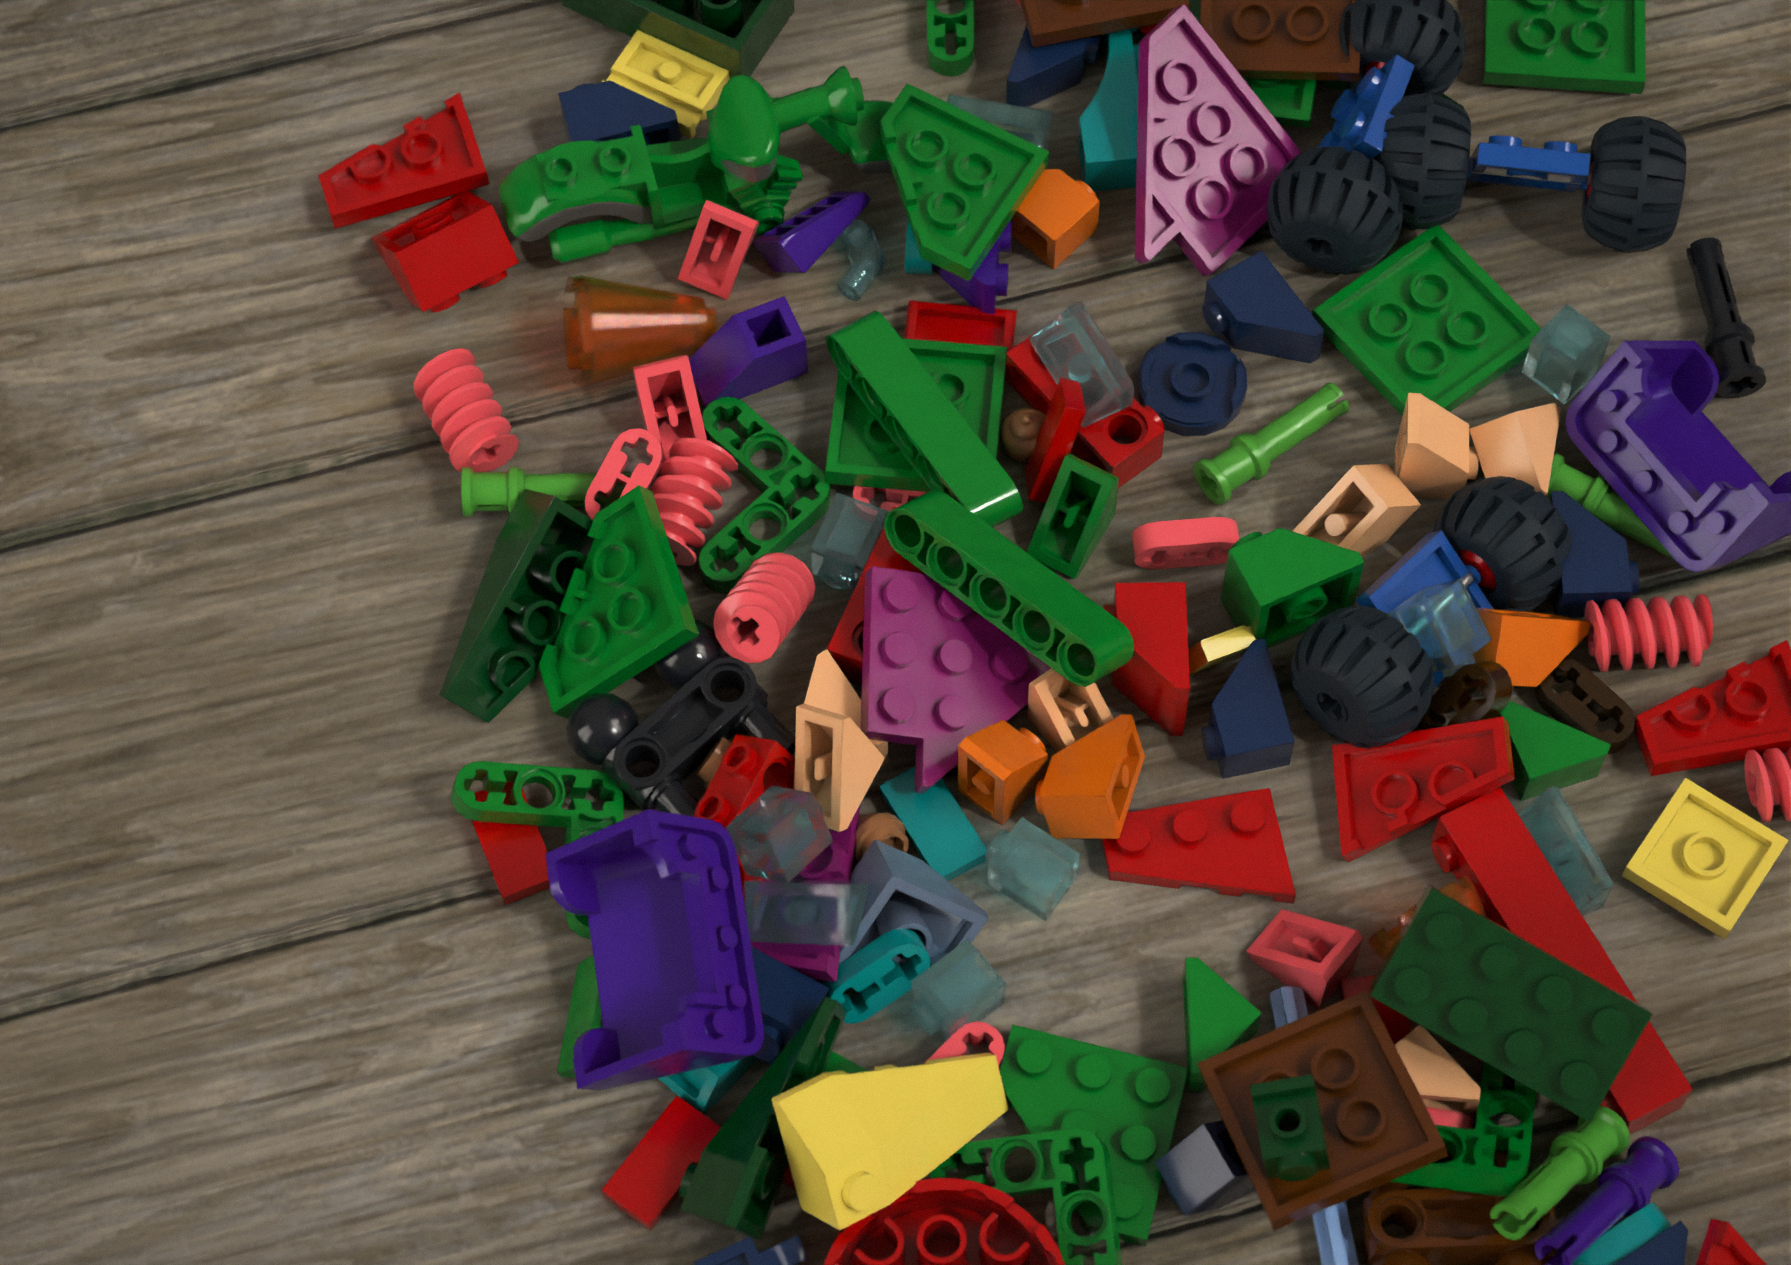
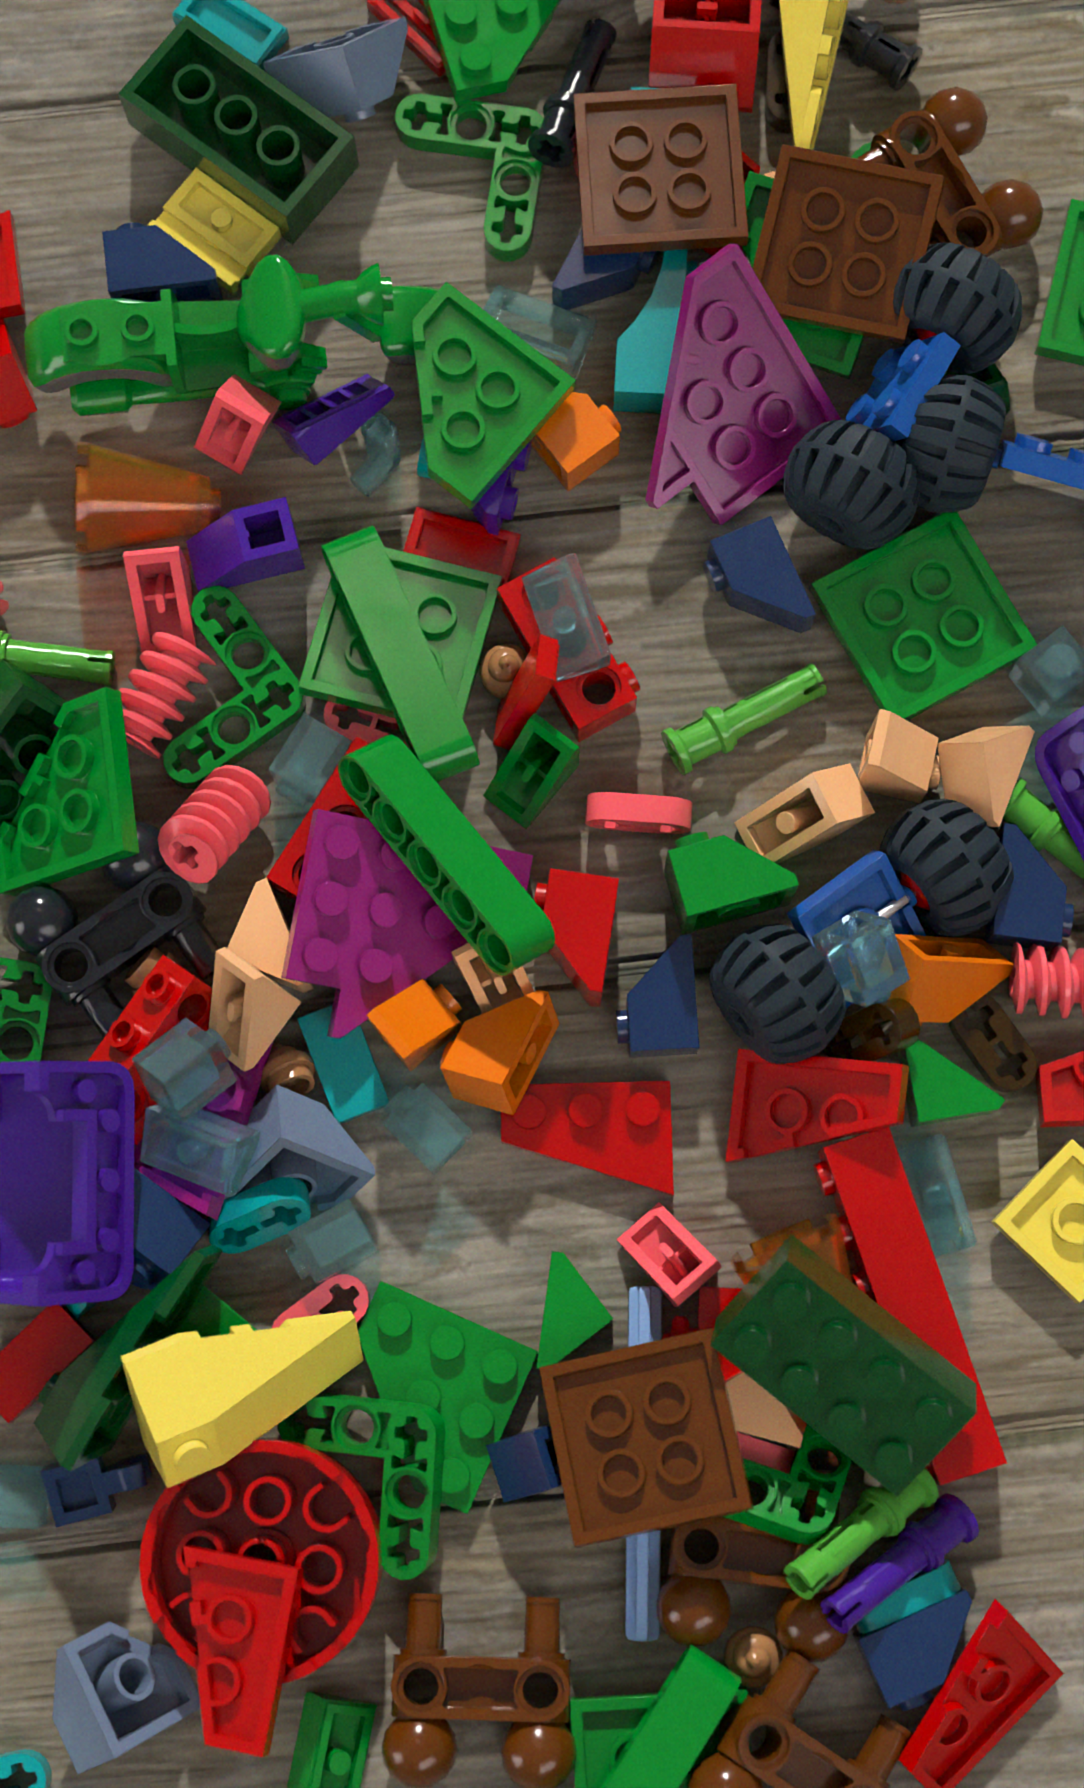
camera: 10 degrees right, 15 degrees up
coral beam [585,428,662,520] -> none
dark blue tile [1137,332,1247,436] -> none
light yellow tile [1188,625,1256,675] -> none
dark green brick [1250,1074,1331,1181] -> none

